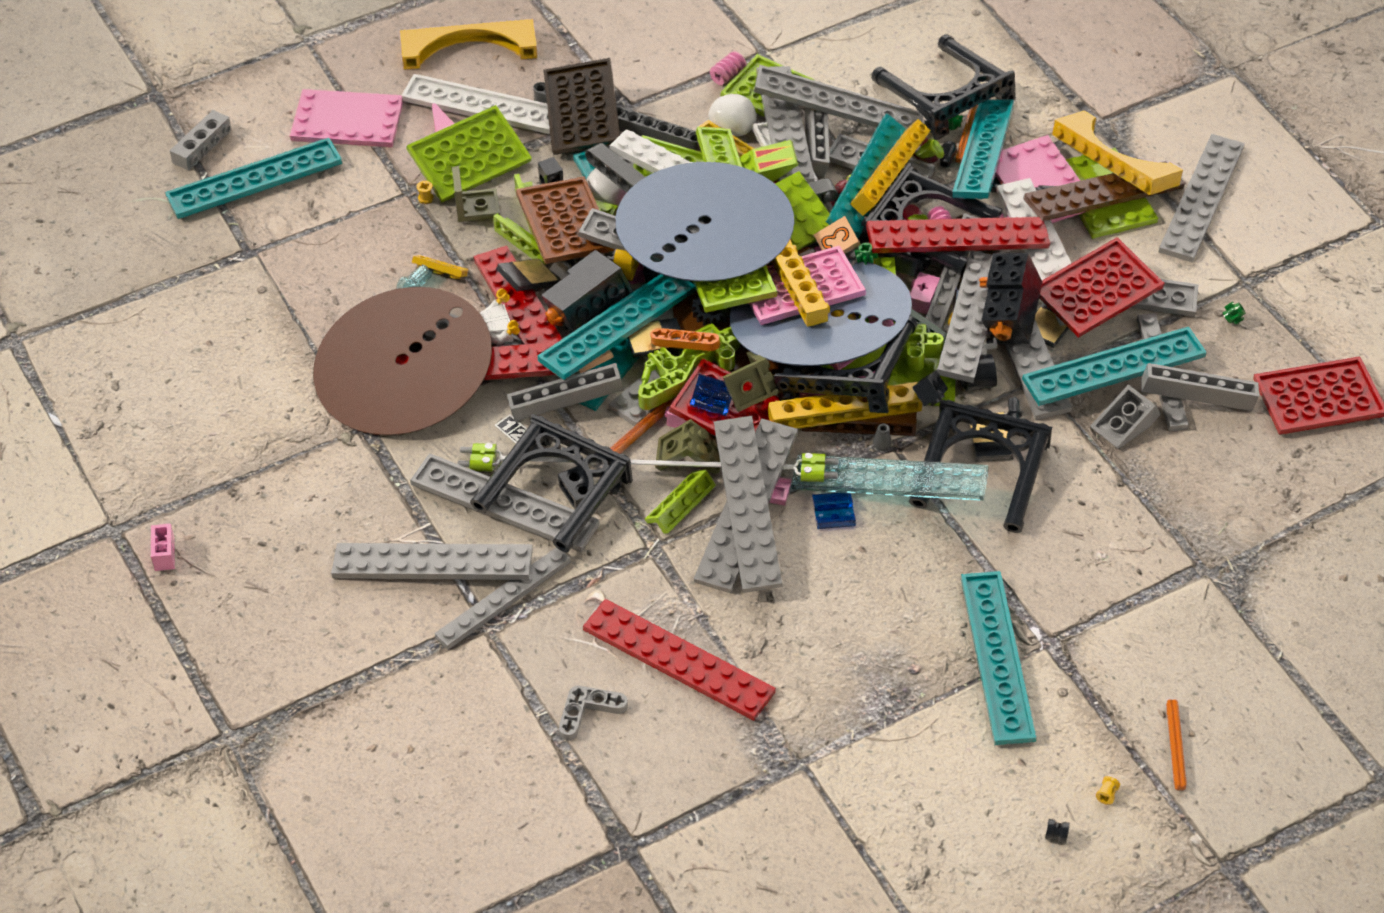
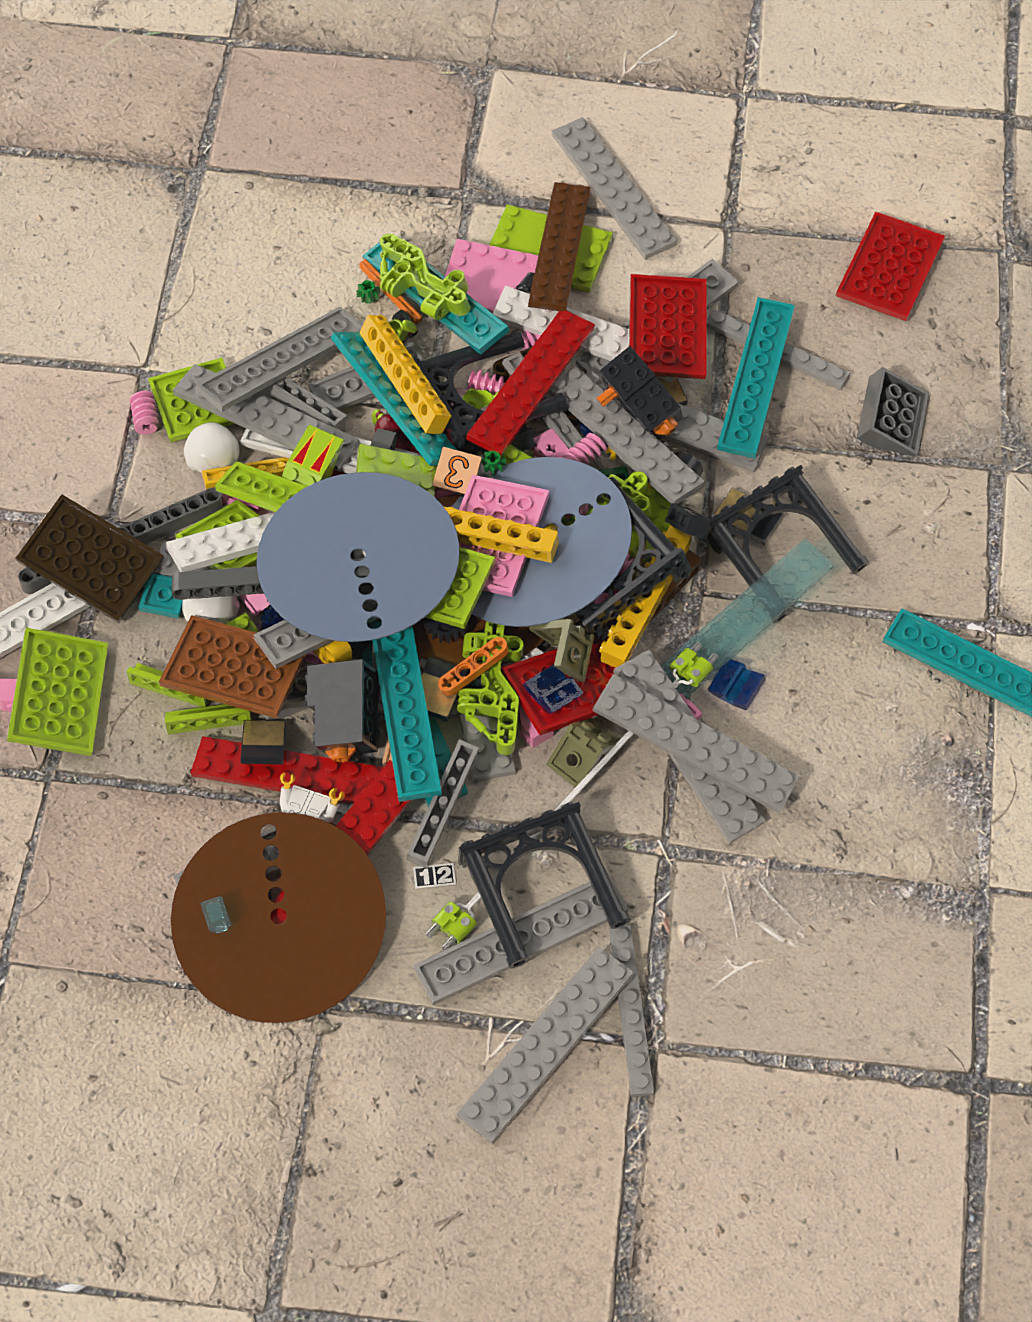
camera: 55 degrees left, 10 degrees up
bright pink brick [151,524,175,571] -> none
clear light blue piece [396,264,432,289] -> none
yellow plate [412,255,469,279] -> none
yellow bush [417,181,434,204] -> none
olive bracket [452,166,500,222] -> none
brick [538,157,563,185] -> none
black brick [558,466,595,510] -> none
light grey beam [559,686,628,741] -> none
plate [583,598,776,721] -> none
orange axle [611,398,675,454] -> none
lime fence [645,470,716,534] -> none
black arch [871,34,1016,140] -> none
dark grey cone [873,424,892,451] -> none
black axle [1007,397,1022,419] -> none
yellow arch [1052,111,1183,195] -> none
light grey slope [1090,385,1161,449] -> none
light grey brick [1141,363,1259,411] -> none
green gear [1223,301,1246,325] -> none
none -> clear light blue brick [201,896,232,933]
none -> lime beam [379,233,471,320]
none -> bright pink piece [563,433,607,465]
none -> dark grey slope [856,367,929,457]

